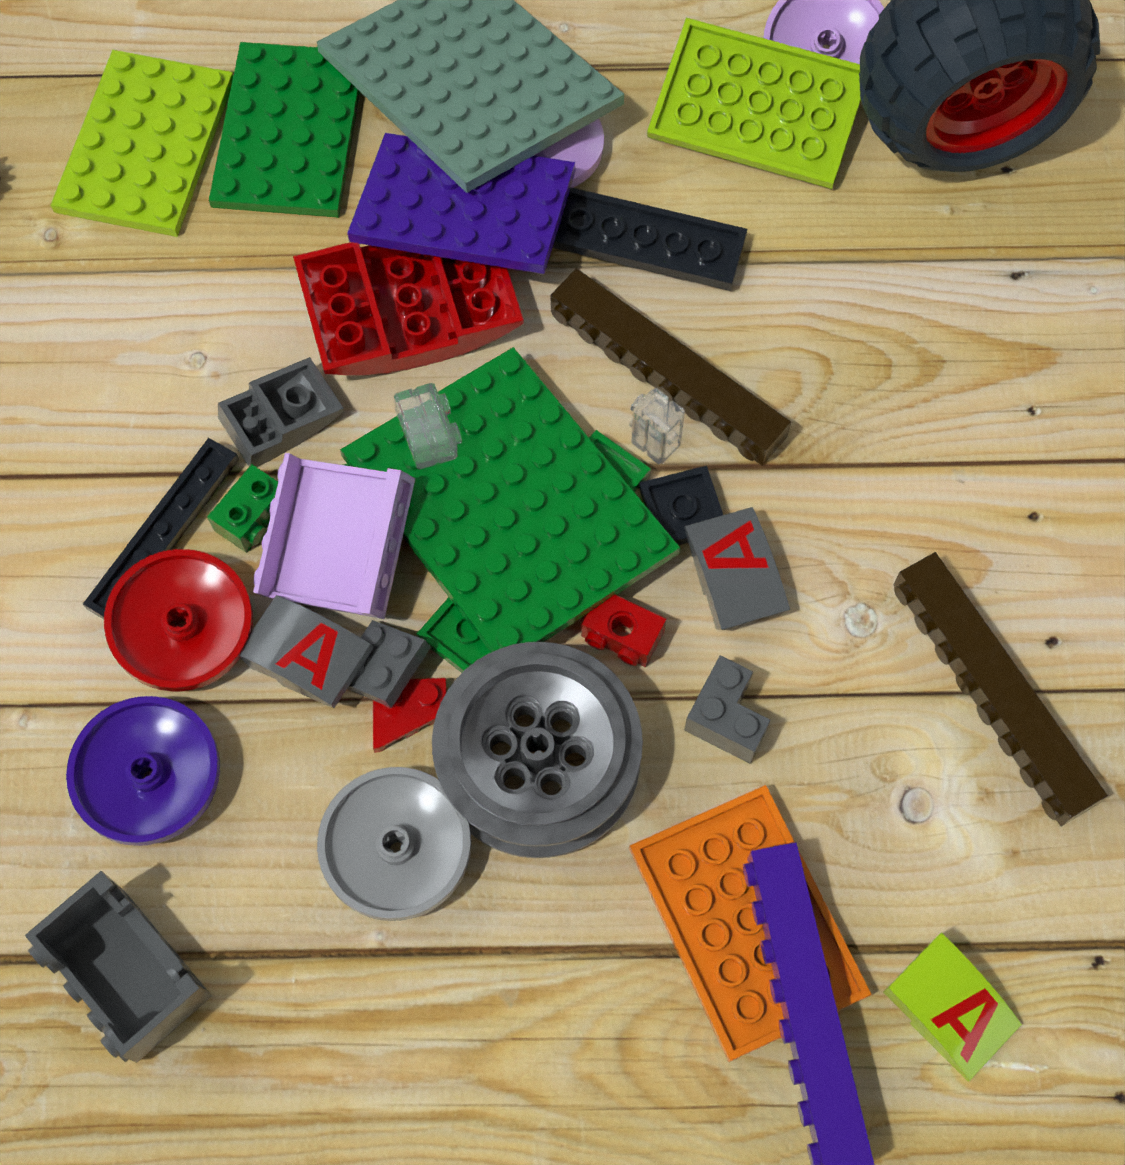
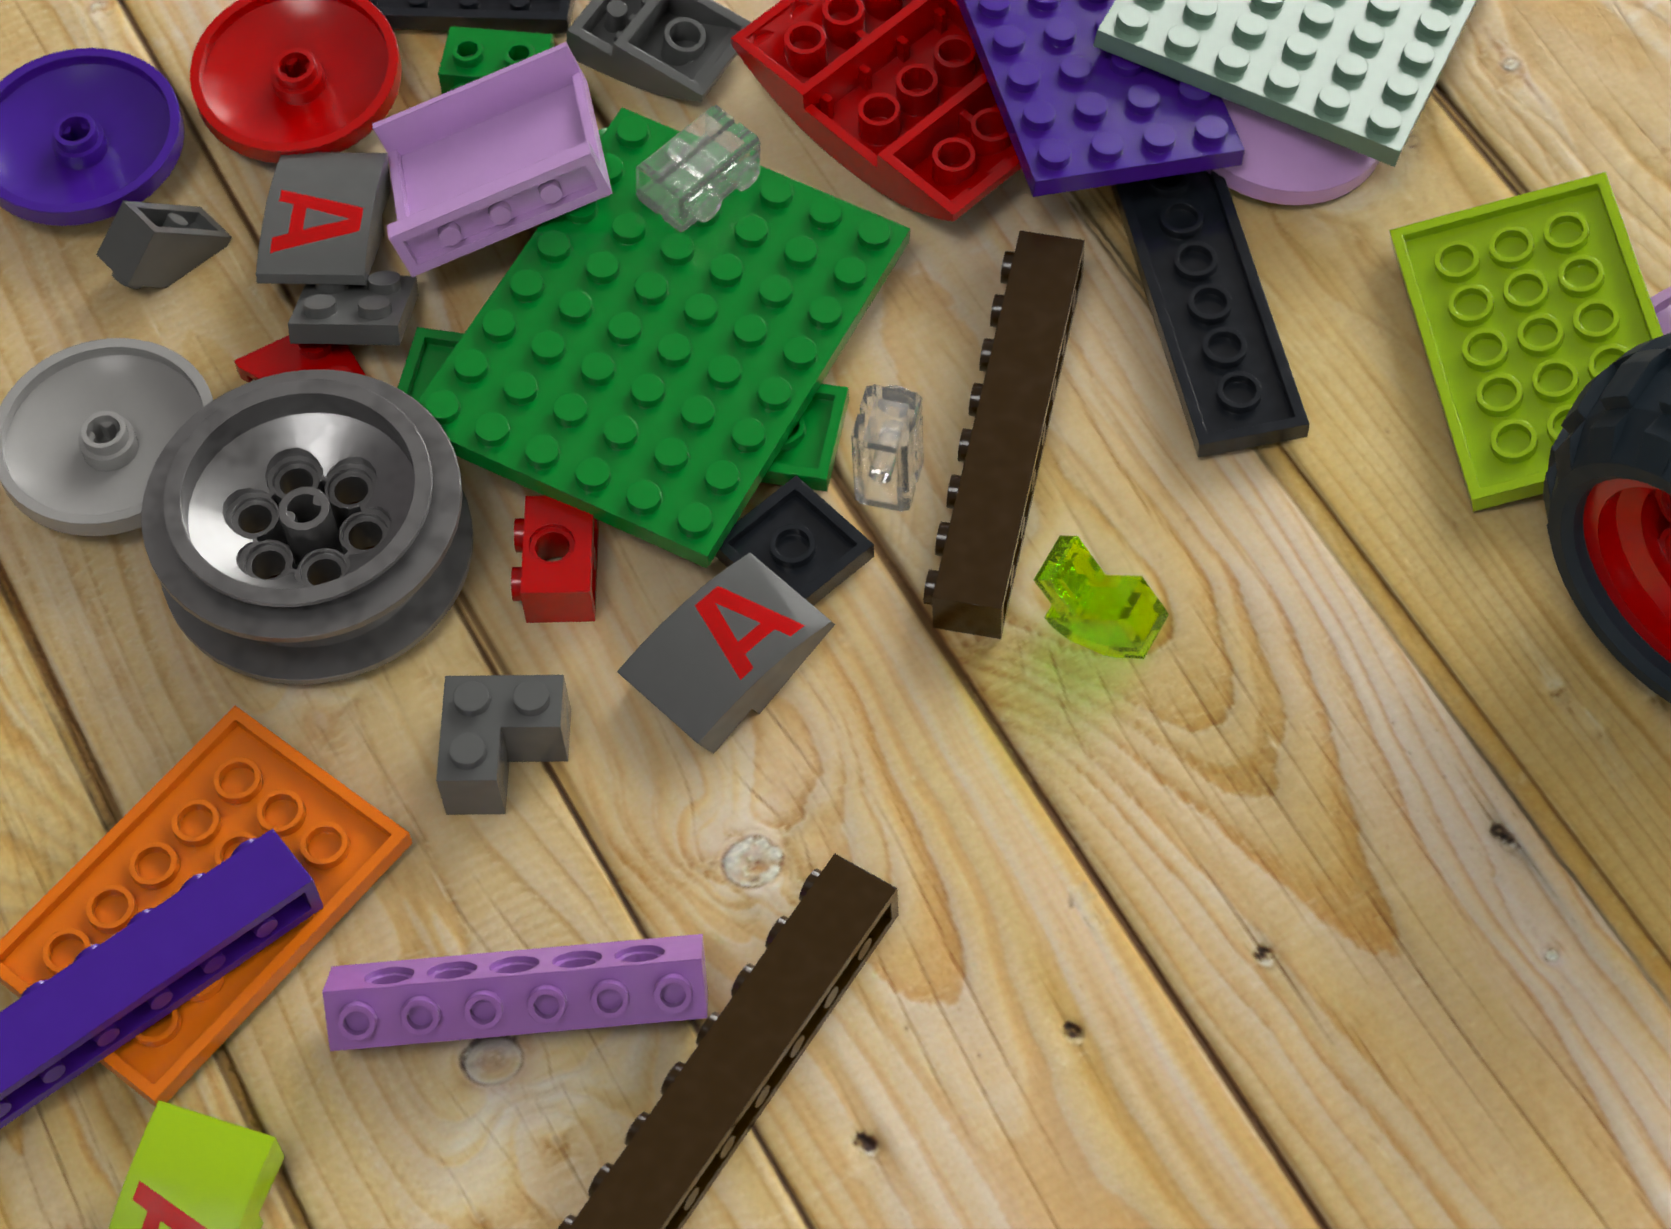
camera: 65 degrees right, 10 degrees down
none -> dark grey slope [96,201,232,289]
none -> medium lavender brick [322,934,708,1051]
none -> clear neon green brick [1034,535,1169,659]

